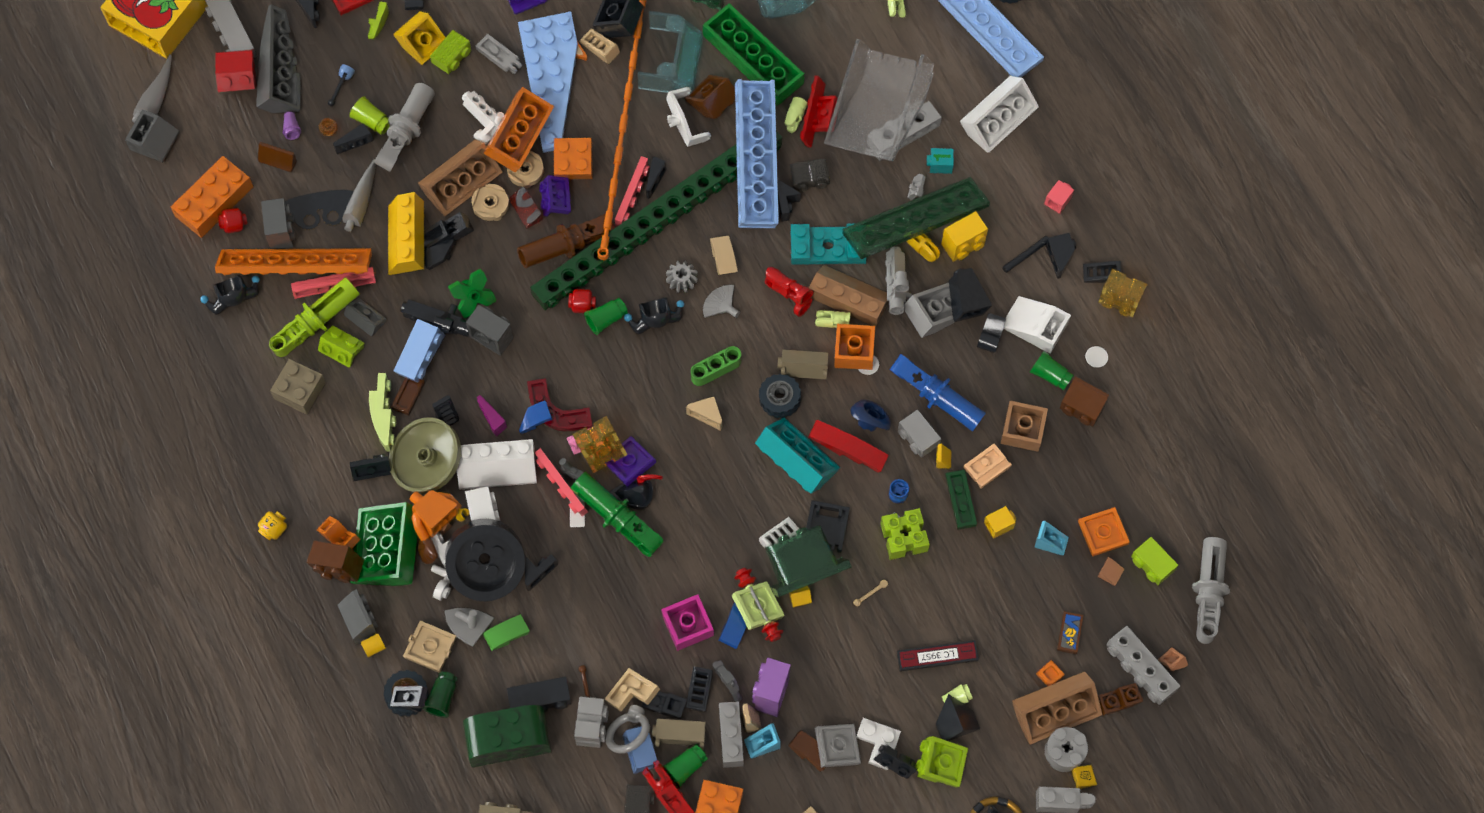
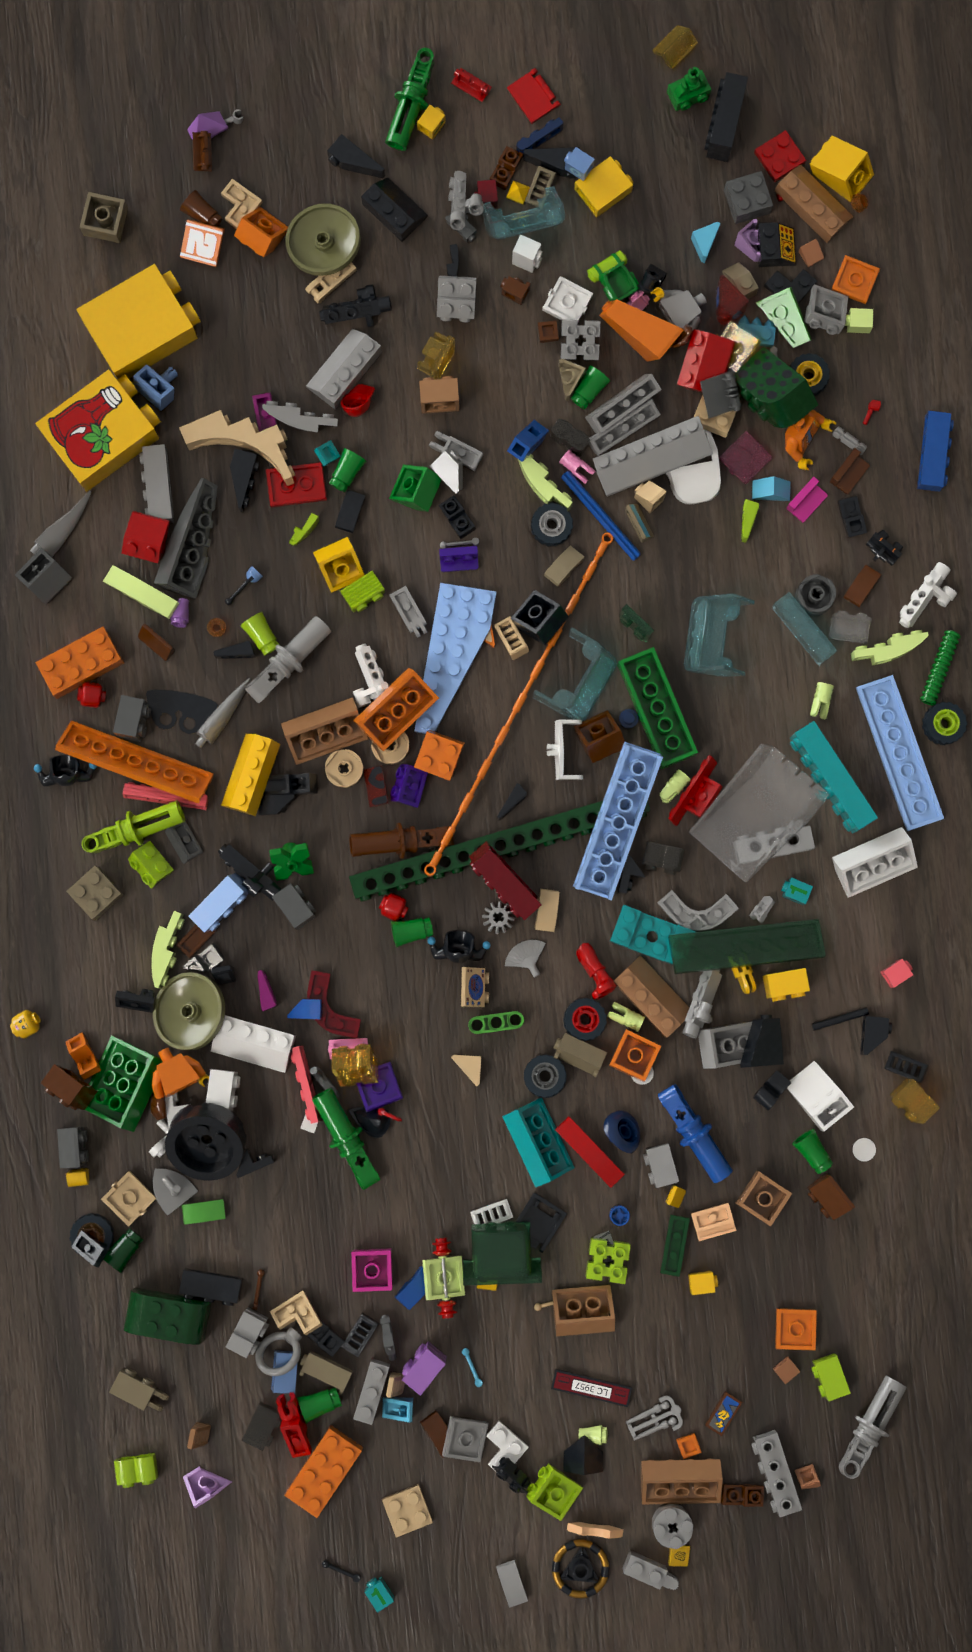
camera: 20 degrees right, 15 degrees up
coral plate [615,156,650,227] -> none
medium azure slope [1034,521,1069,555] -> none
none -> yellowish green slope [103,565,179,619]
none -> slope [183,944,225,972]
none -> tan slope [461,967,489,1007]
none -> medium azure hinge [462,1348,483,1387]
none -> dark red brick [469,841,542,920]
none -> medium nougat slope [552,1285,615,1336]
none -> black wheel [563,998,607,1041]
none -> light nougat tile [567,1522,623,1539]
none -> dark blue plate [619,709,638,728]
none -> light grey piece [626,1395,683,1441]
none -> light grey plate [657,890,739,931]
none -> teal brick [790,721,878,834]

